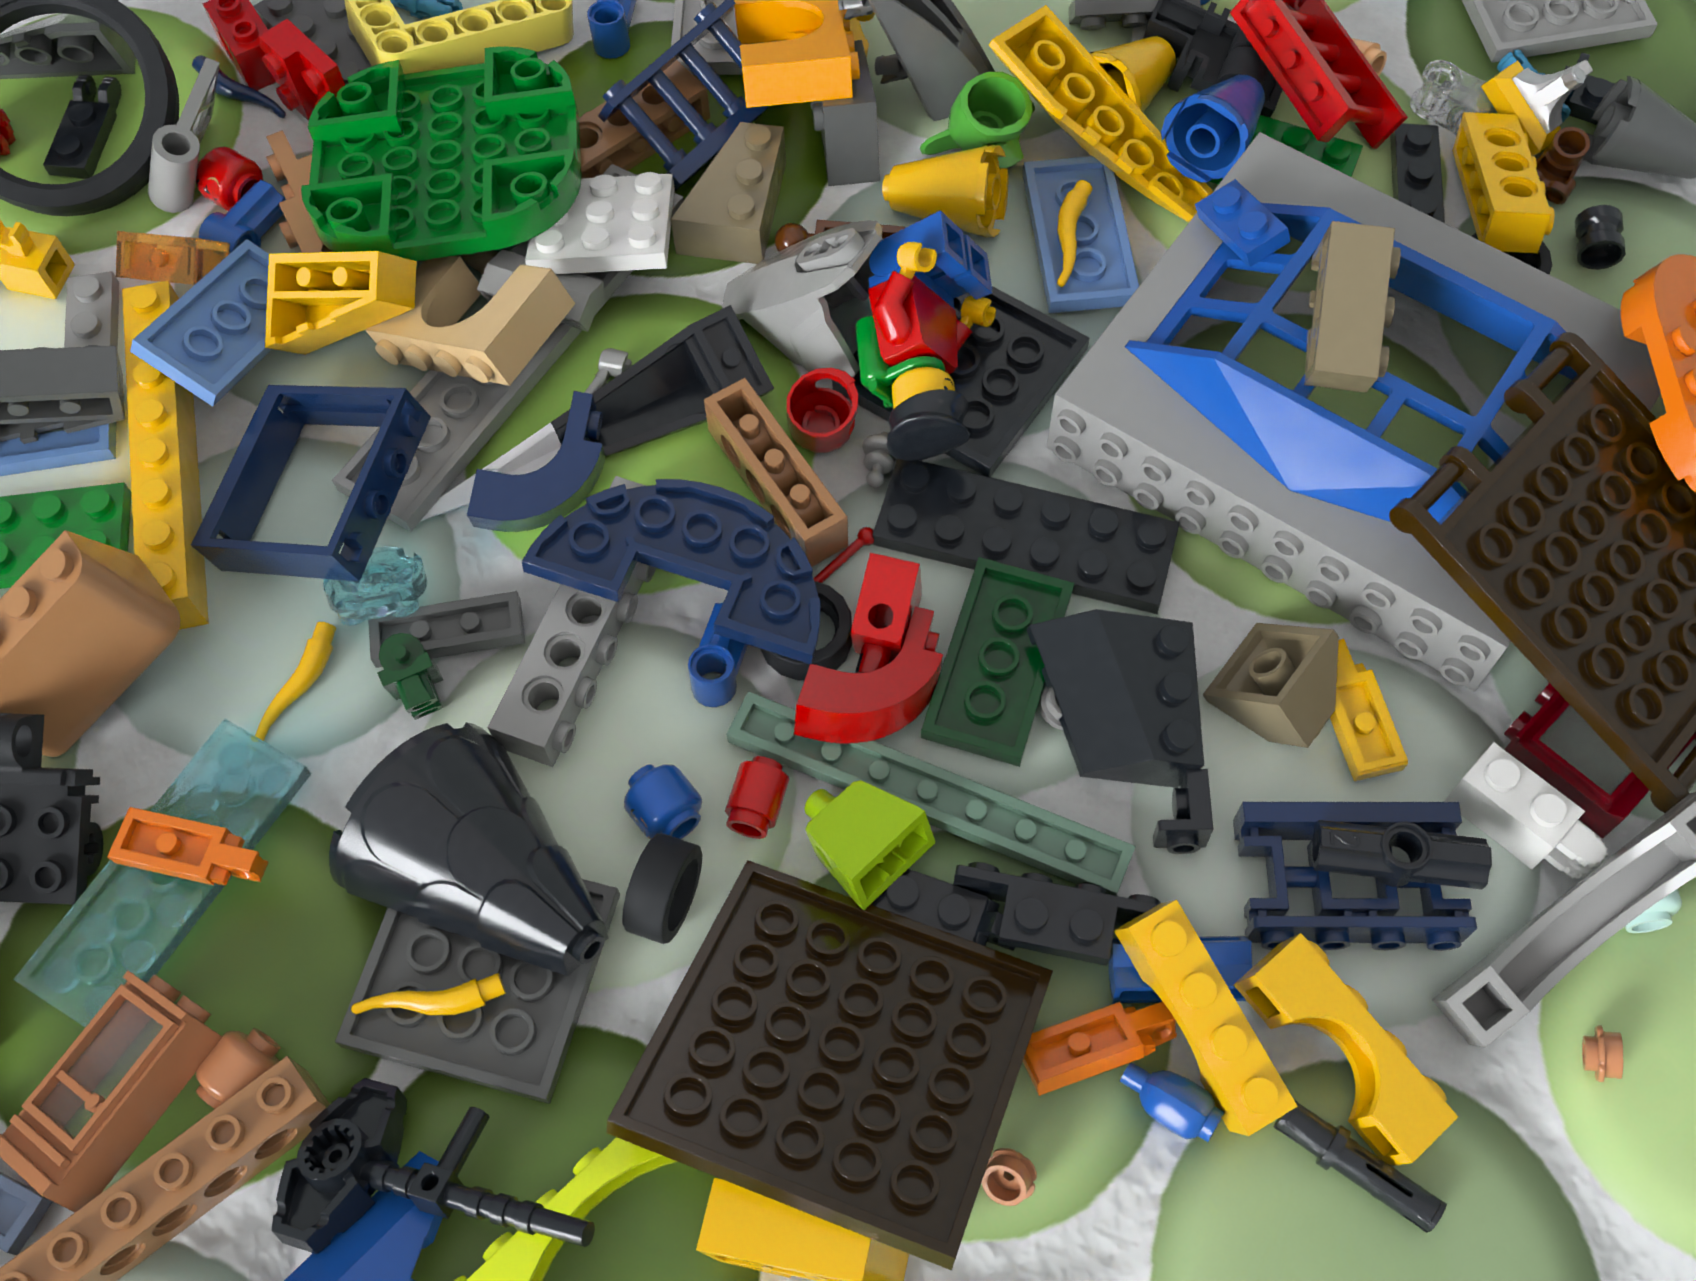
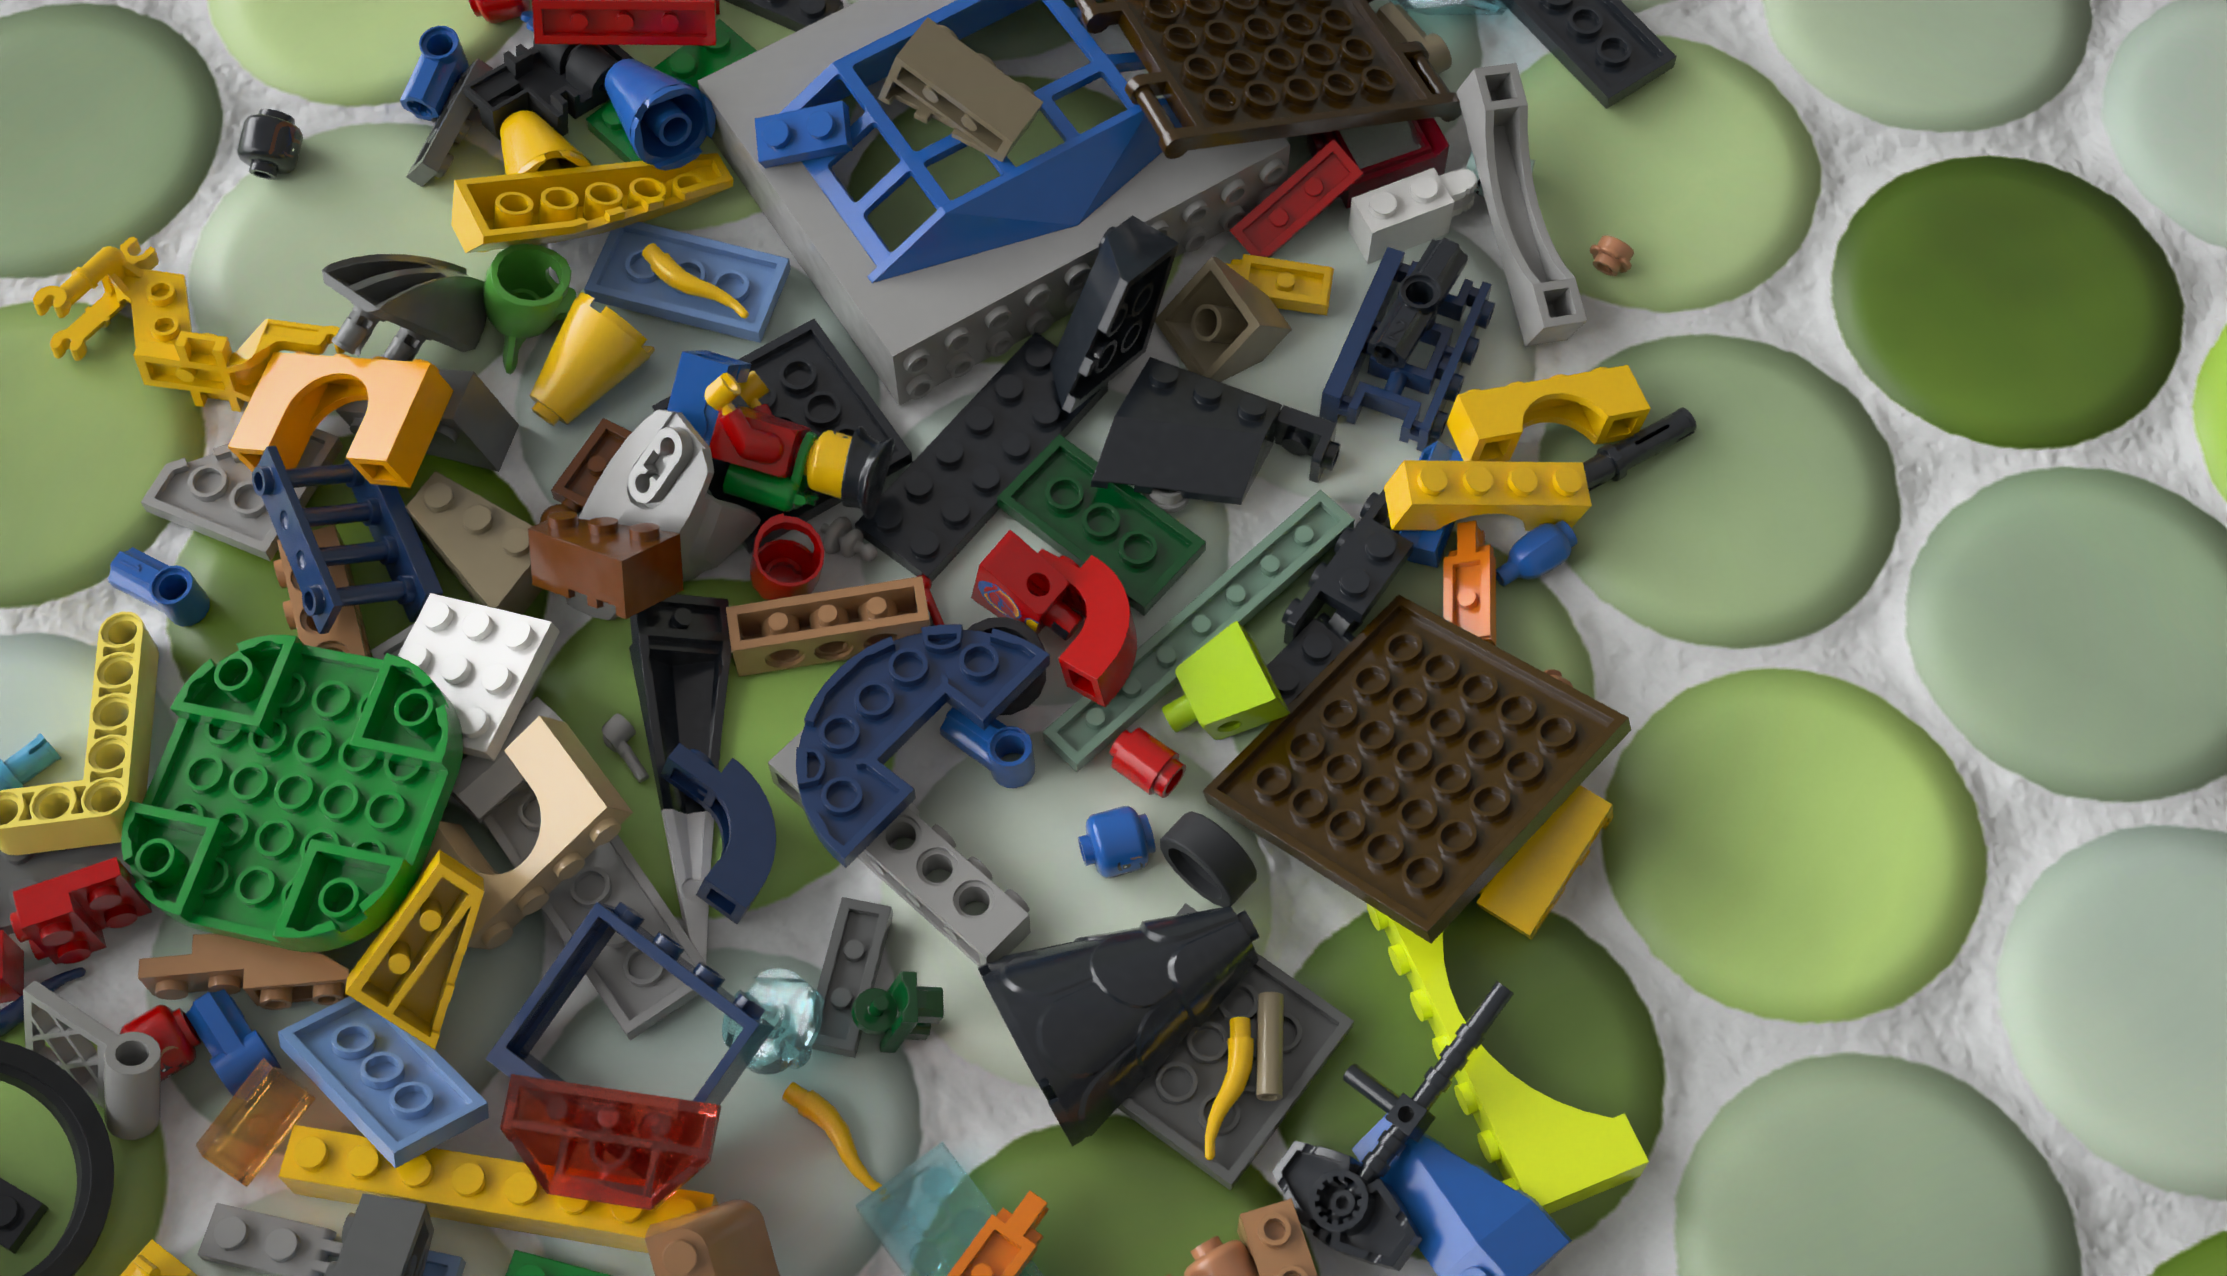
camera: 70 degrees left, 0 degrees up
none -> clear red wedge [500,1074,722,1211]
none -> reddish brown wedge [528,511,684,619]
none -> black wedge [1050,215,1179,413]
none -> red plate [1229,139,1364,258]
none -> dark tan piece [1256,992,1284,1101]

